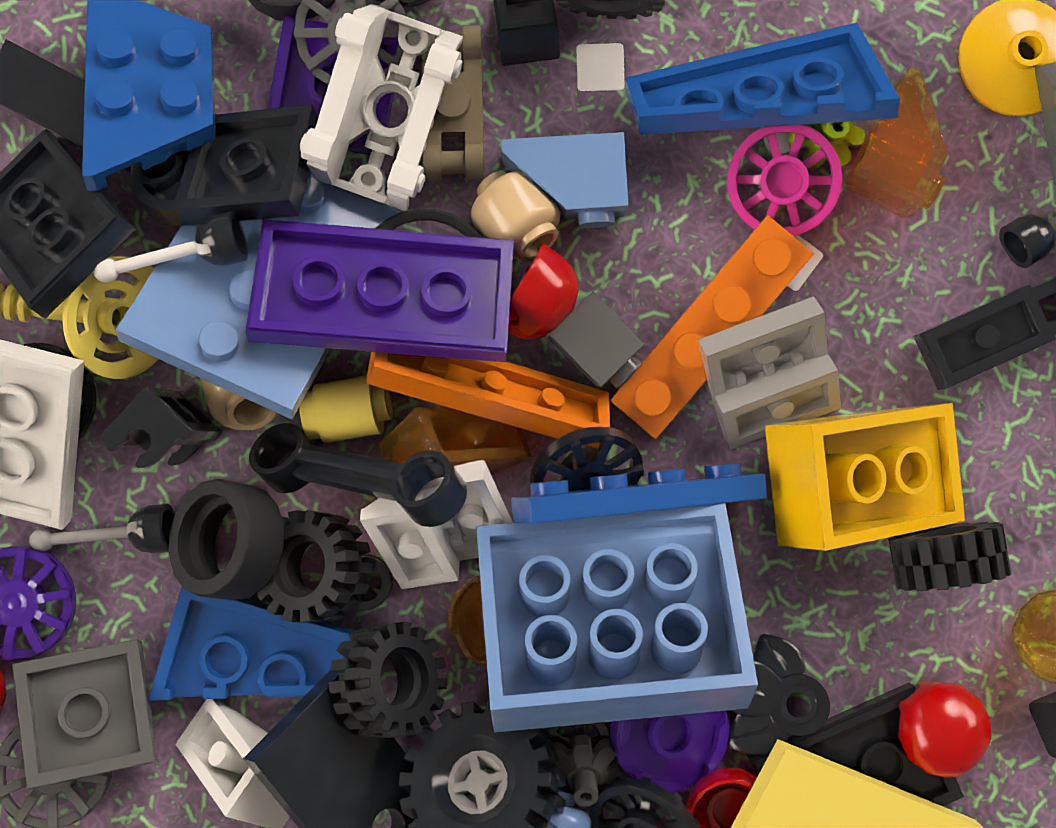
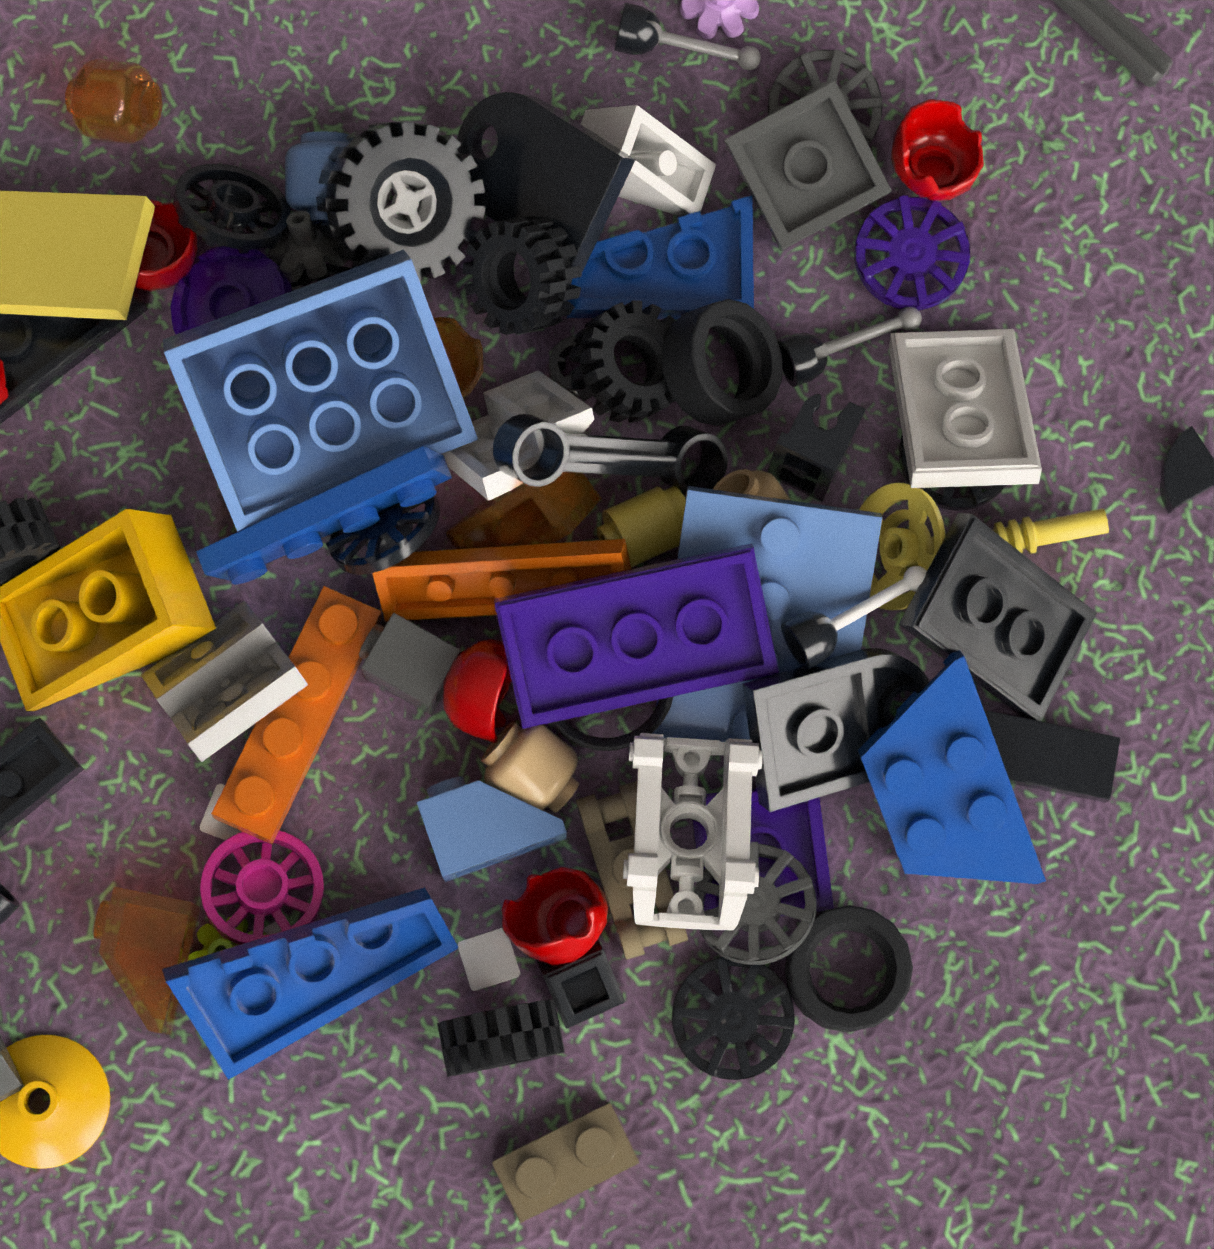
camera: 160 degrees right, 10 degrees down
black plate [727,634,830,755] -> none
none -> red hair [502,866,608,965]

